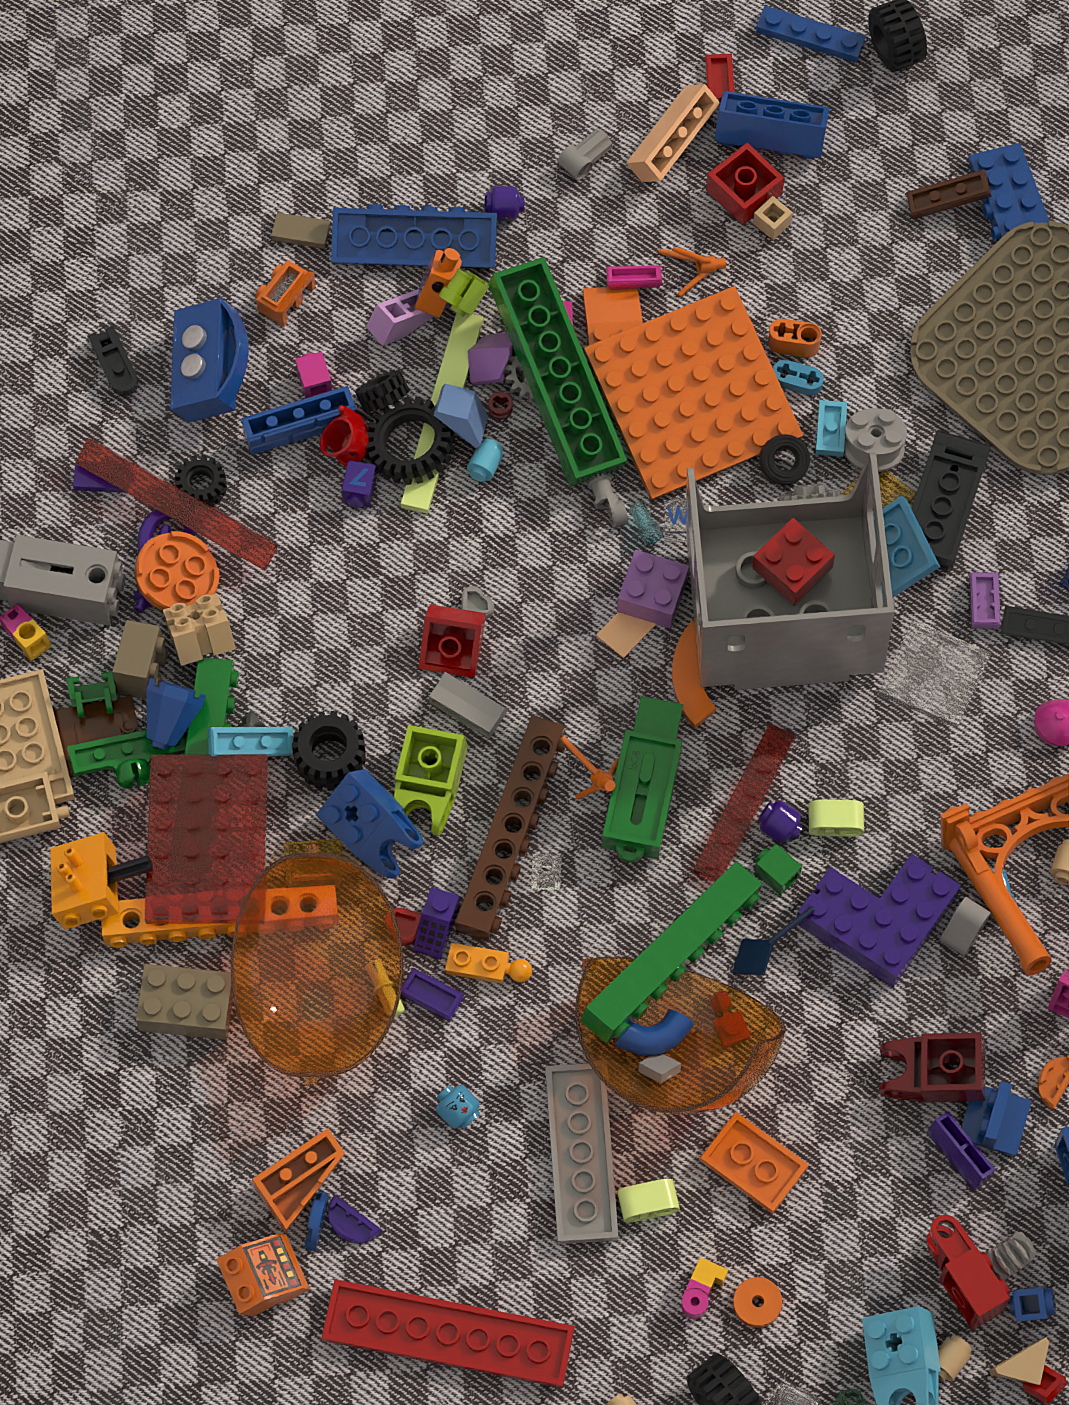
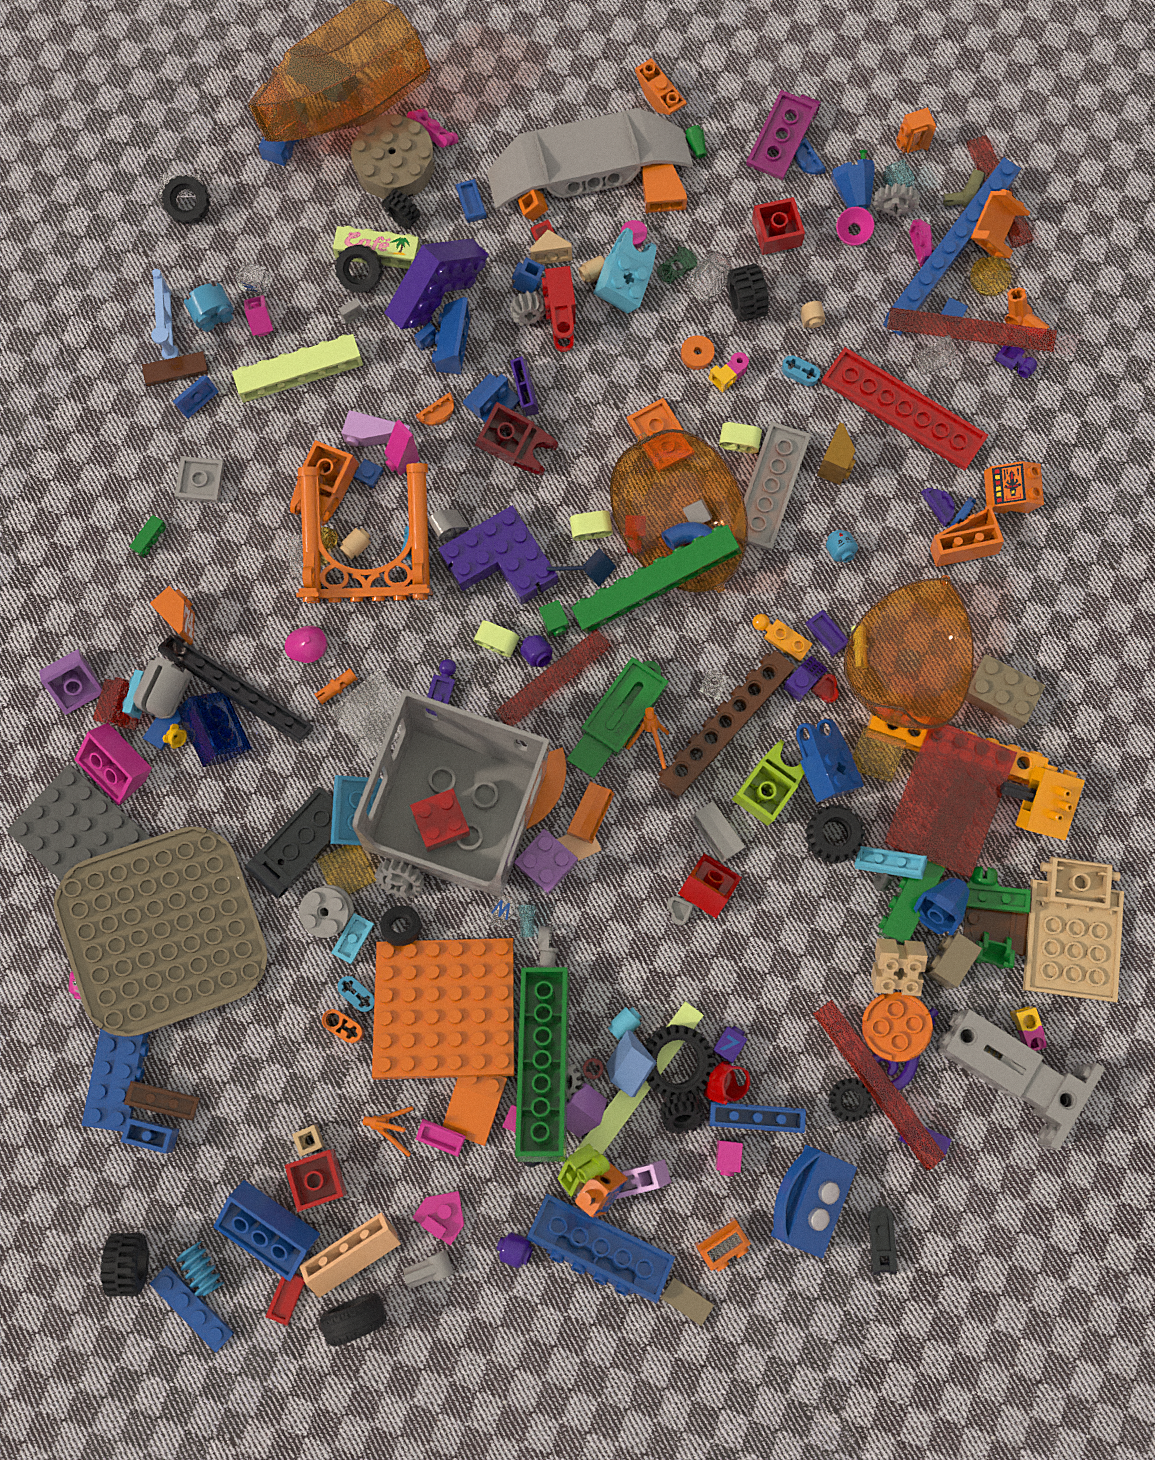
camera: 155 degrees left, 10 degrees up
medium lavender plate [969,572,1001,629] -> none
none -> blue brick [120,1118,180,1154]
none -> dark azure piece [176,1241,225,1297]
none -> orange pin [314,668,358,705]
none -> black tyre [319,1293,387,1347]
none -> dark pink plate [412,1191,465,1246]
none -> dark purple plate [426,659,456,716]
none -> orange piece [567,781,615,844]
none -> yellowish green beam [569,511,613,541]
none -> dark azure beam [781,355,820,387]
none -> pearl gold slope [817,422,856,485]

